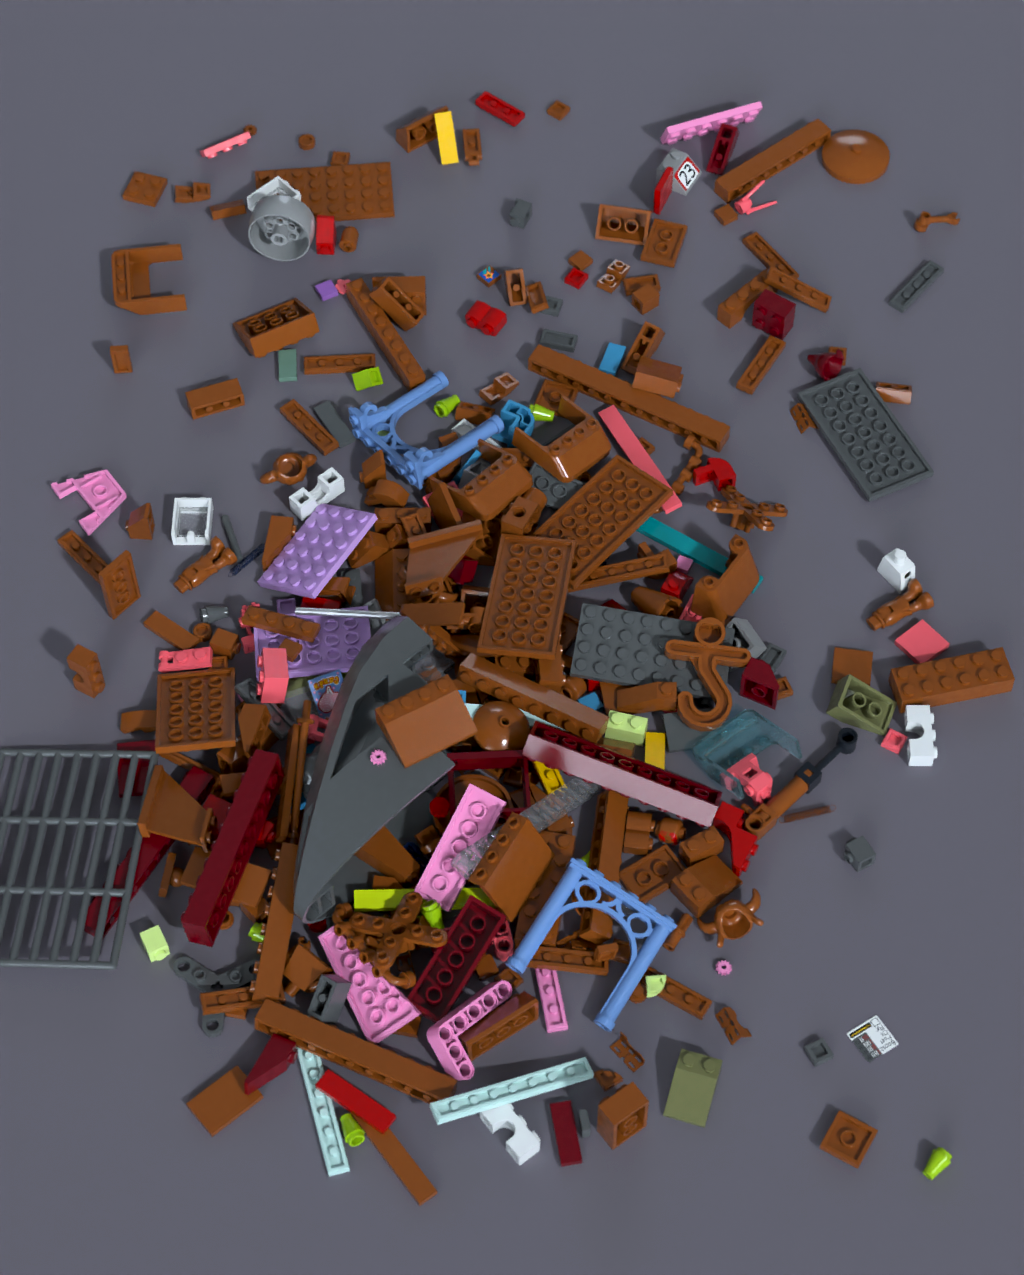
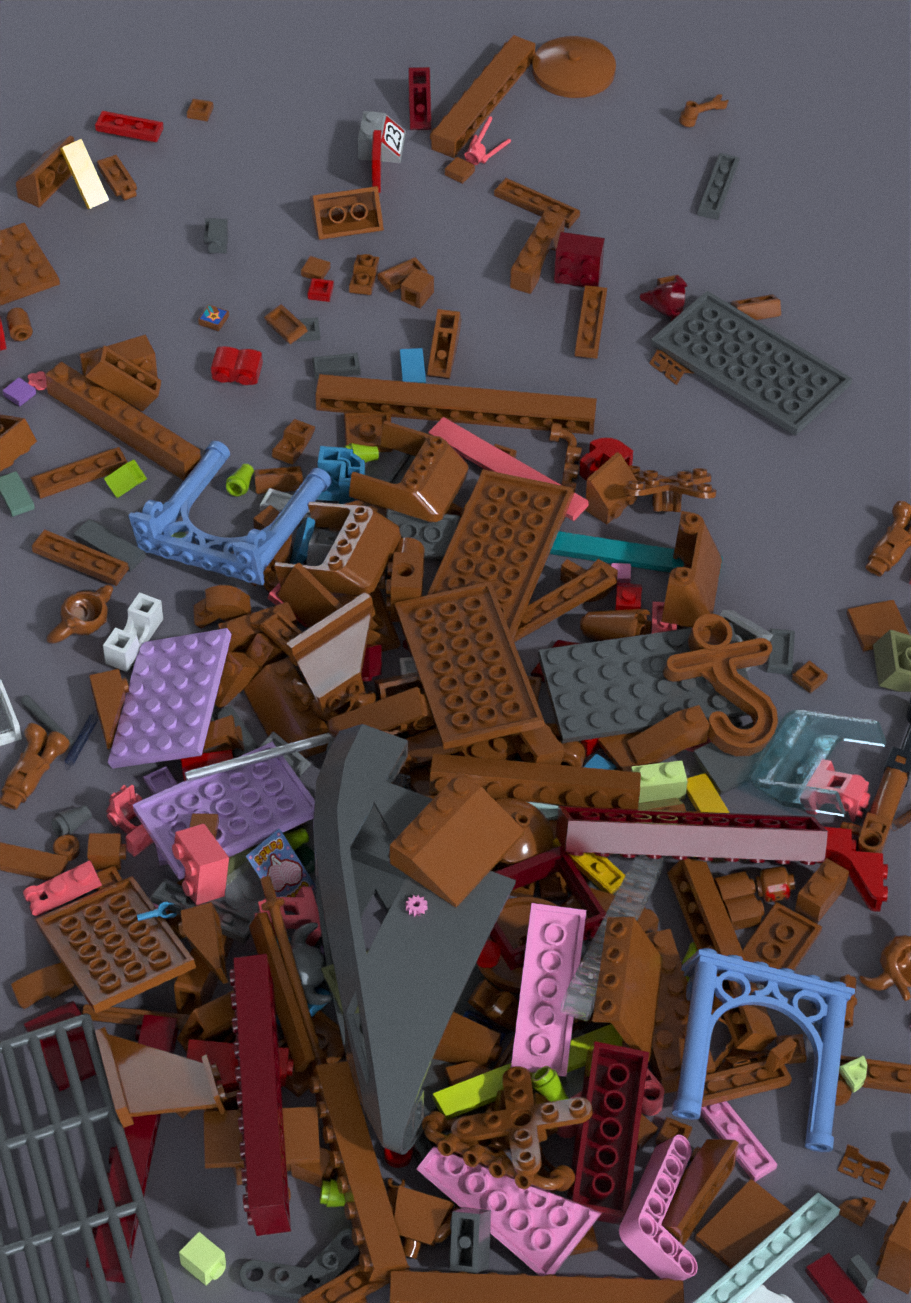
camera: 25 degrees left, 5 degrees down
dark orange tile [158,852,185,898] -> none
dark orange plate [241,605,321,643] -> none
dark orange slope [359,450,386,489] -> none
dark orange slope [503,268,527,306] -> none
dark orange brick [632,356,684,398] -> none
dark orange plate [641,218,688,268] -> none
bright pink plate [660,101,763,145] -> none
dark orange slope [670,854,743,918] -> none
dark red slope [739,657,780,710] -> none
dark orange tile [764,266,832,313] -> none
white torso [877,548,915,594] -> none
none -> dark azure hand [137,902,177,921]
none -> dark orange slope [585,452,638,524]
none -> dark orange tile [695,1179,794,1269]

